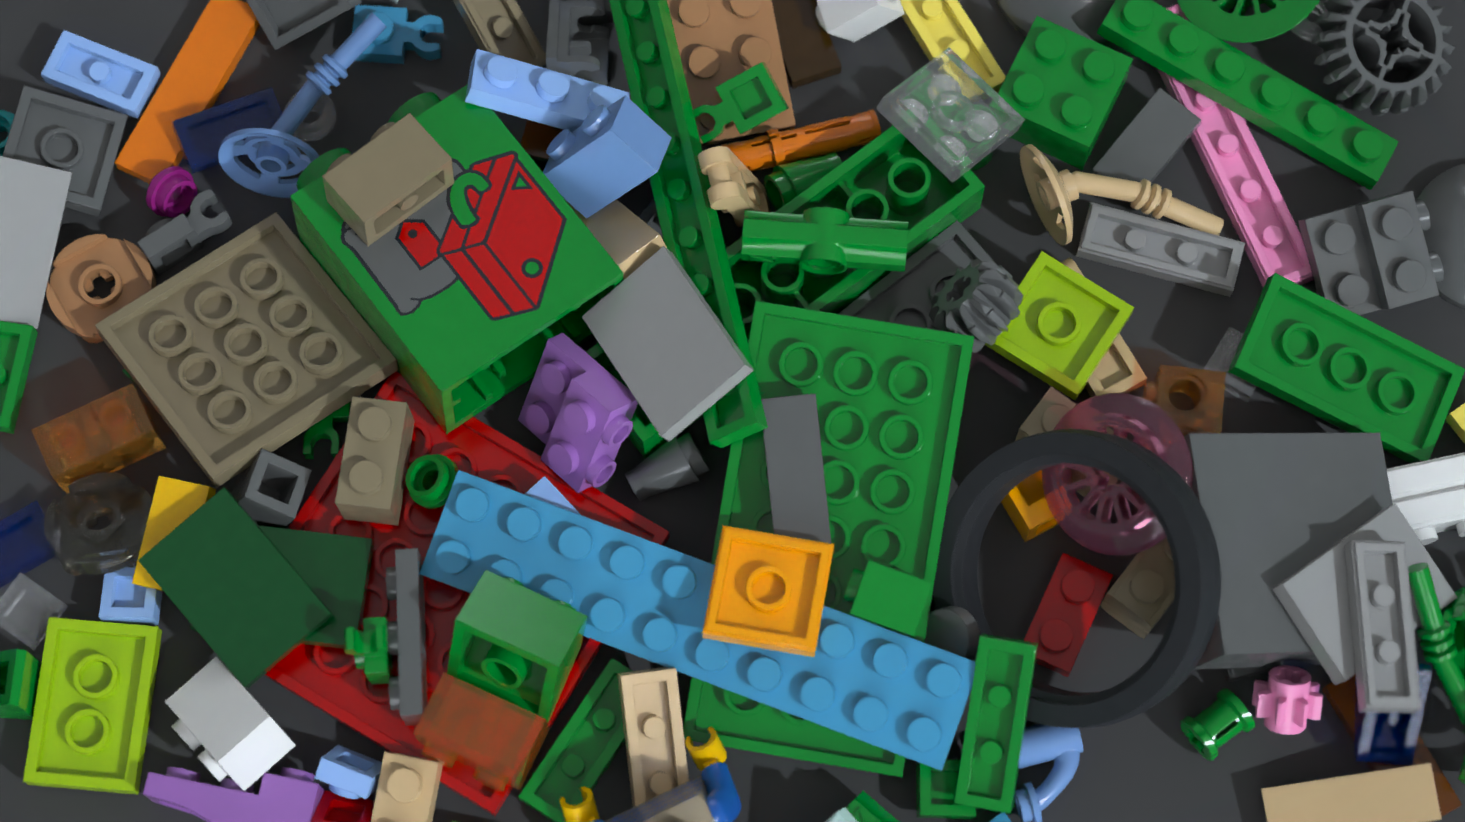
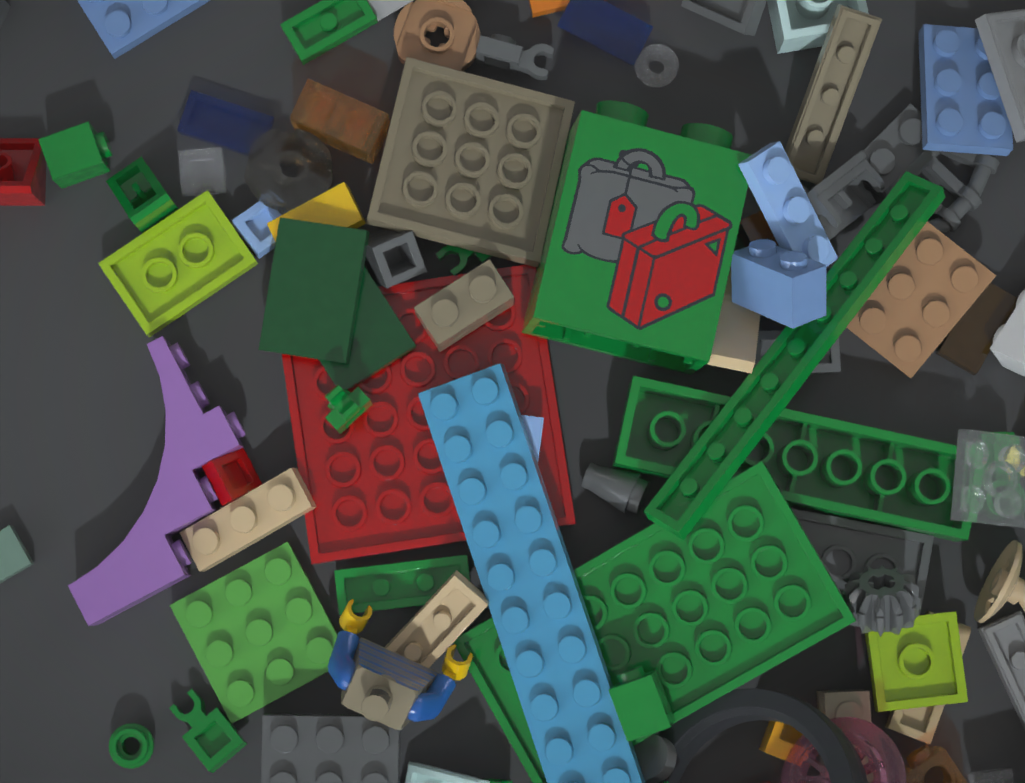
camera: 45 degrees right, 10 degrees up
magenta plate [146,166,198,218] -> none
white brick [165,657,296,791] -> none
medium blue dish [218,13,387,198] -> none
light blue plate [314,745,382,799] -> none
dark tan brick [322,113,454,247] -> none
dark azure plate [352,5,444,64] -> none
dark grey plate [386,548,428,726] -> none
green plate [406,454,458,509] -> none
clear orange brick [413,673,549,792] -> none
green slope [446,570,588,726] -> none
medium lavender plate [518,333,638,493] -> none
light grey tile [582,246,754,442] -> none
green plate [693,62,789,144] -> none
tan plate [697,146,771,228] -> none
light orange tile [702,526,834,657] -> none
orange pin [721,109,881,172] -> none
green piece [741,207,908,275] -> none
dark grey tile [761,393,833,561] -> none
green cone [764,152,842,211] -> none

